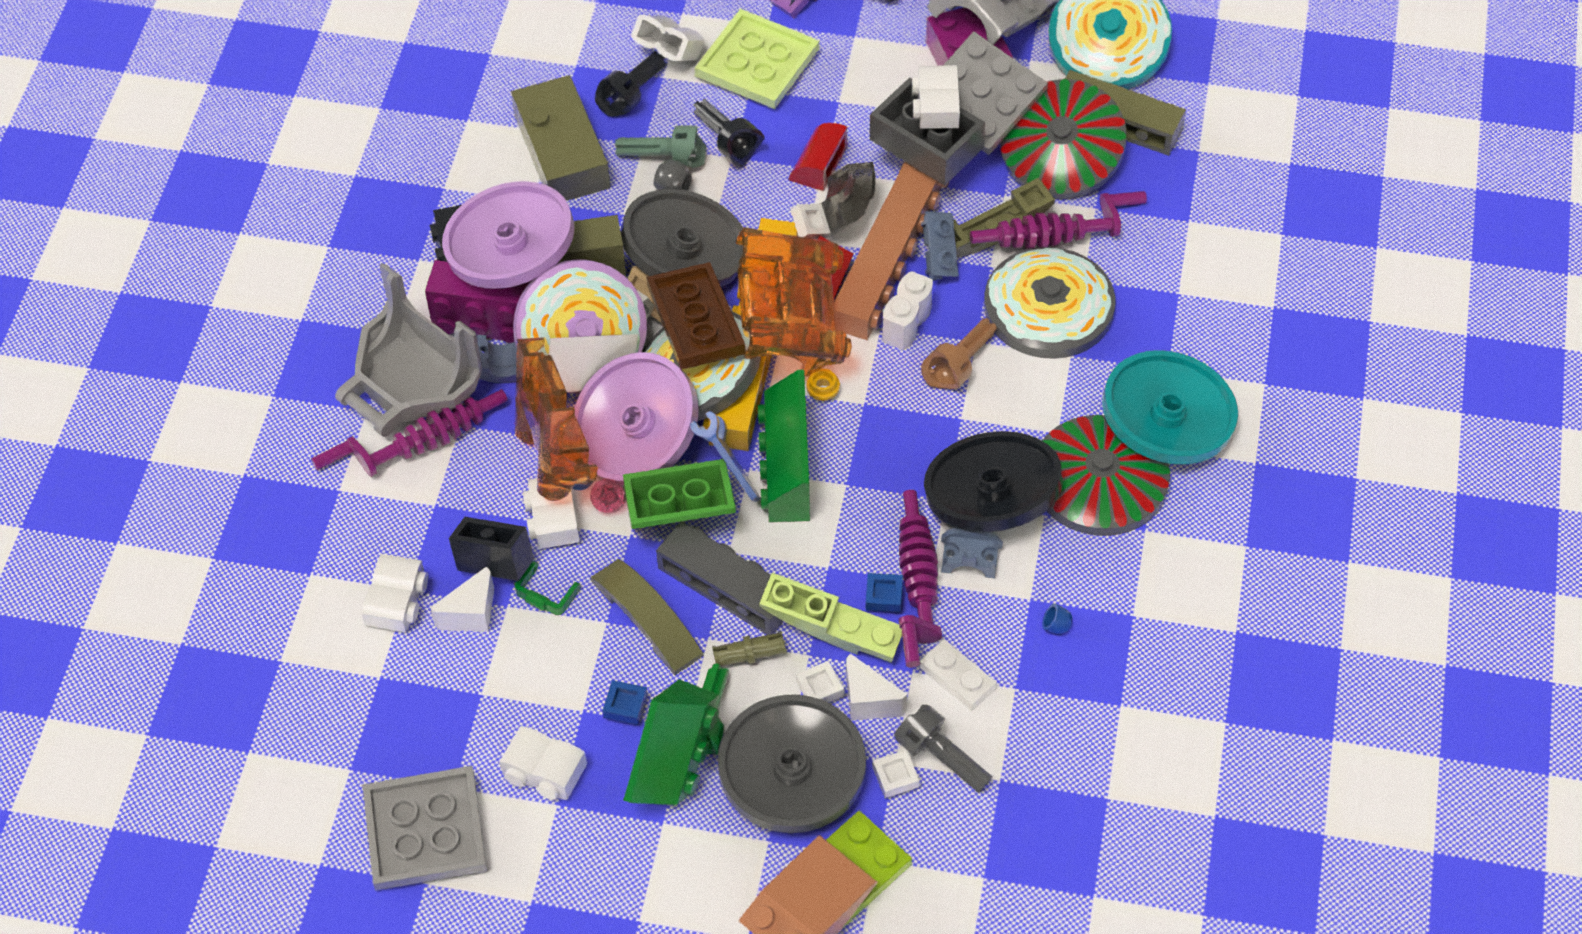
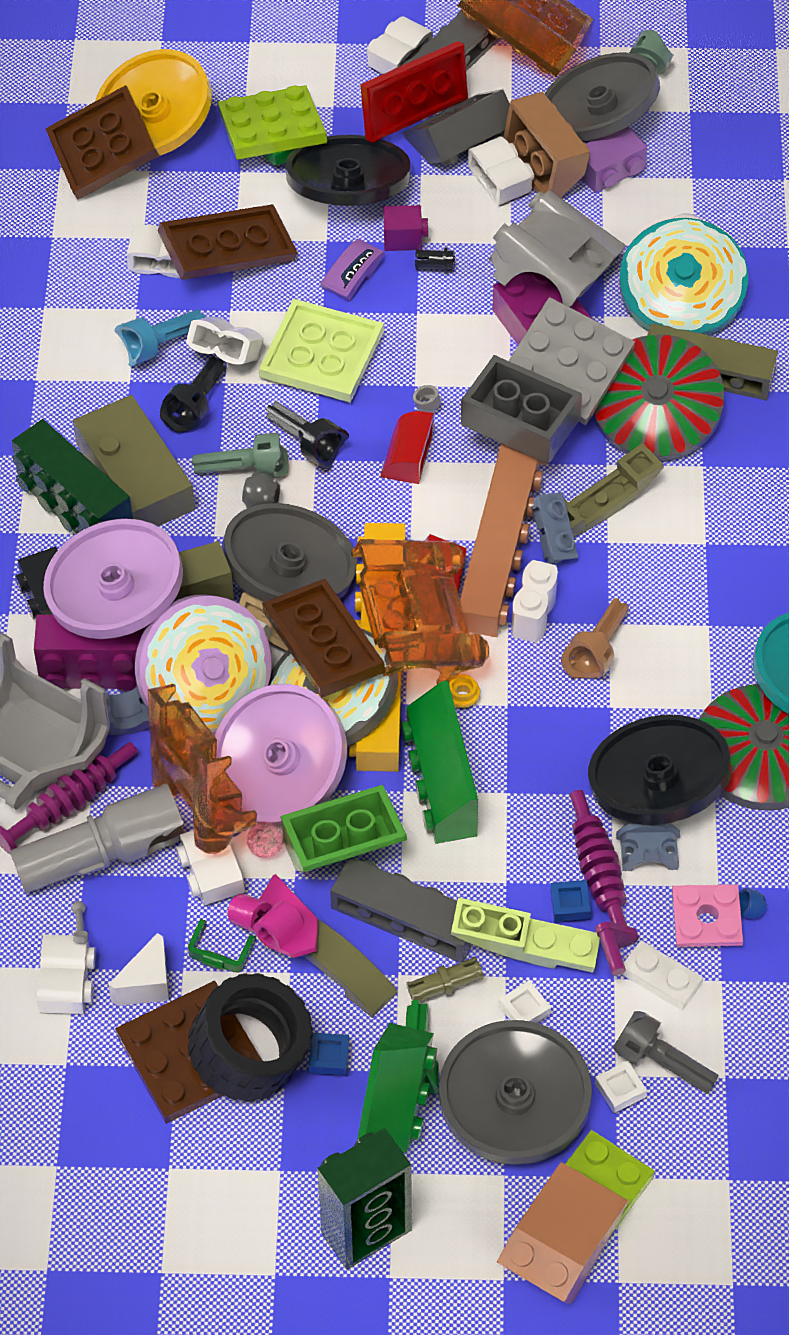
camera: 10 degrees left, 0 degrees up
light grey plate [362,766,487,891] -> none
black brick [449,517,534,581] -> none
white brick [499,726,587,800] -> none
white sticker [544,334,638,393] -> none
flag [690,411,761,502] -> none
white plate [790,204,831,239] -> none
clear smoke brick [820,162,876,239] -> none
white slope [846,654,907,721] -> none
white brick [912,65,960,128] -> none
magenta piece [970,191,1147,248] -> none
dish [984,247,1115,359] -> none
none -> light grey piece [10,783,184,894]
none -> dark green brick [11,419,133,534]
none -> light grey hinge [71,901,88,944]
none -> dark azure piece [114,309,205,366]
none -> reddish brown plate [115,980,262,1124]
none -> black tyre [187,973,313,1102]
none -> dark pink panel [227,874,319,958]
none -> dark green brick [317,1128,412,1270]
none -> light grey hinge [413,385,441,413]
none -> bright pink piece [672,884,743,947]

